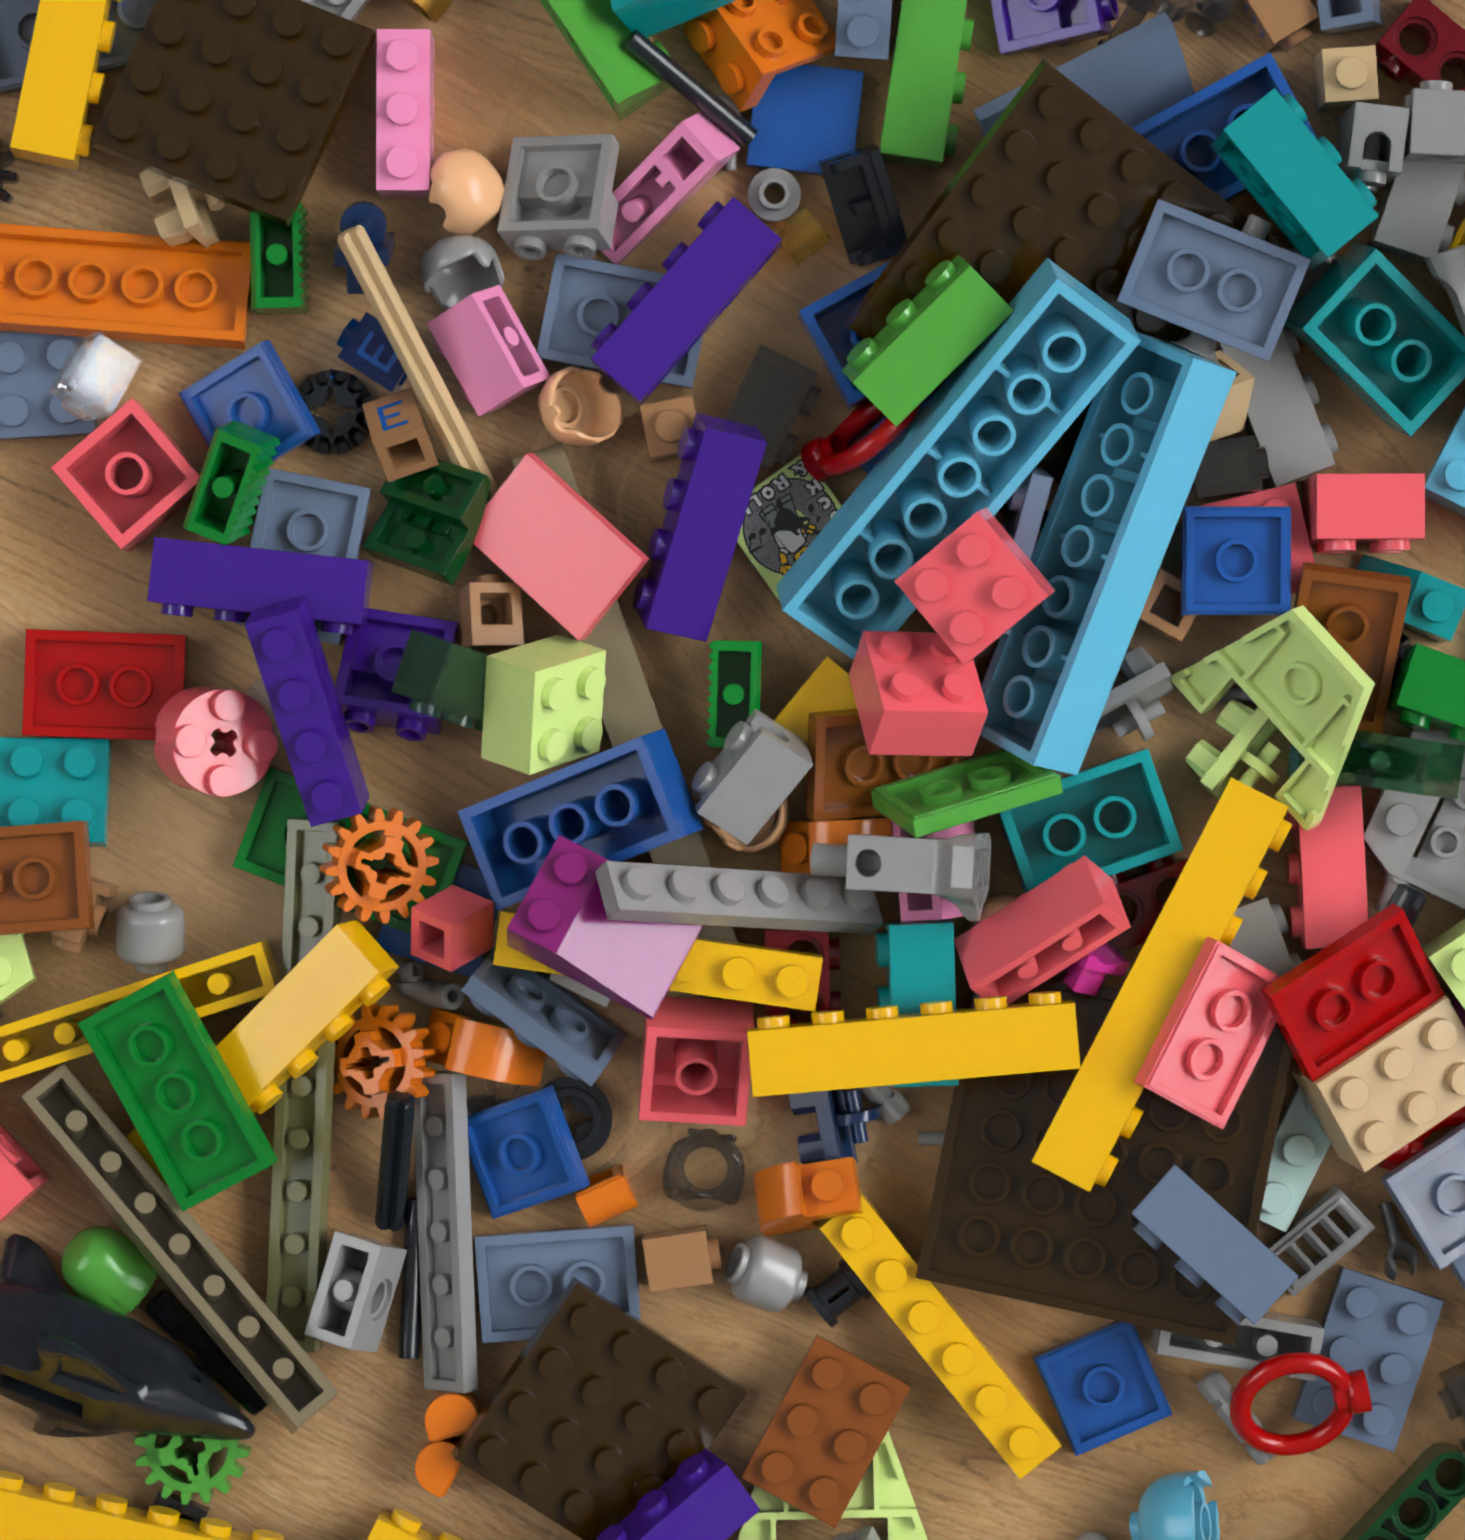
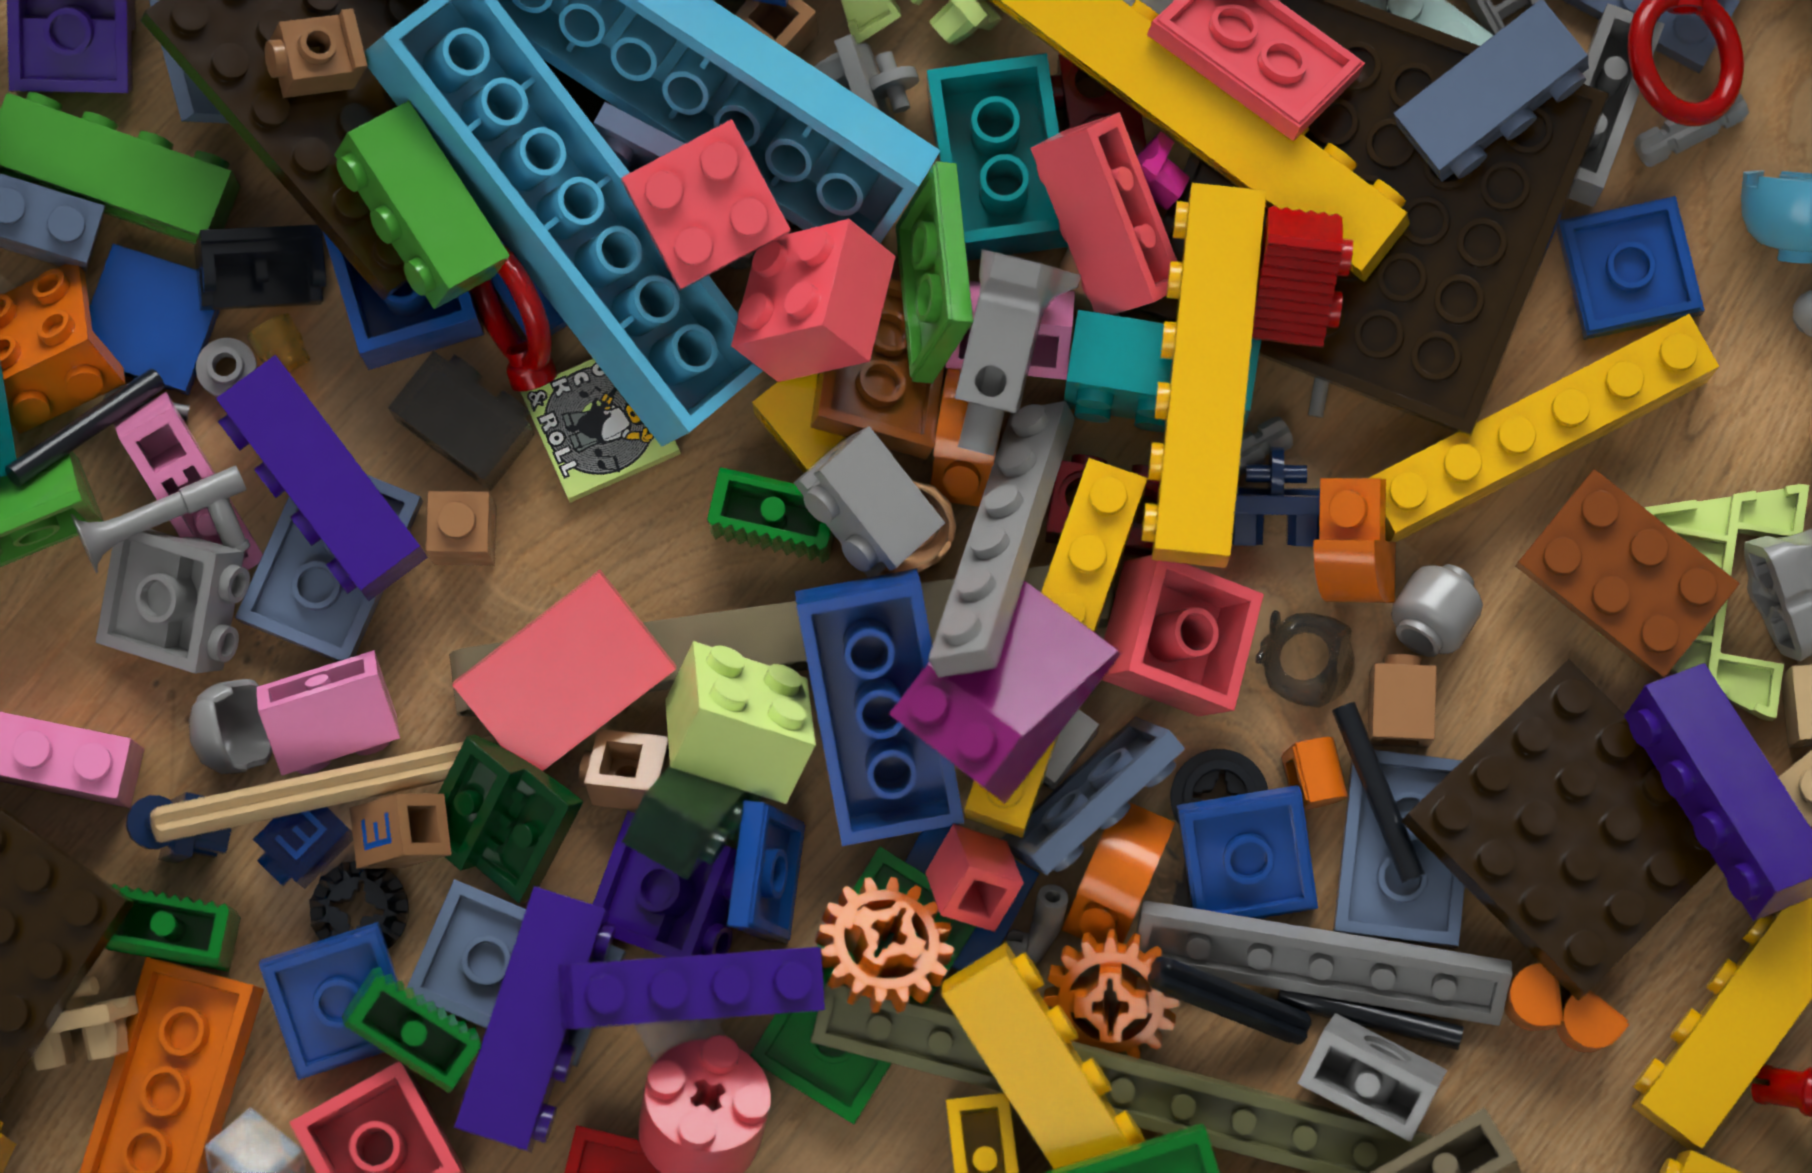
camera: 75 degrees left, 10 degrees down
light nougat hair [429,148,504,235] -> none
light nougat hair [538,366,623,448] -> none
dark purple brick [633,412,767,642] -> none
black bush [804,1259,873,1328] -> none
none -> light grey piece [70,465,250,573]
none -> medium nougat brick [265,8,368,98]
none -> blue tile [727,801,806,944]
none -> red brick [1252,205,1353,348]
none -> black bar [1332,702,1425,883]

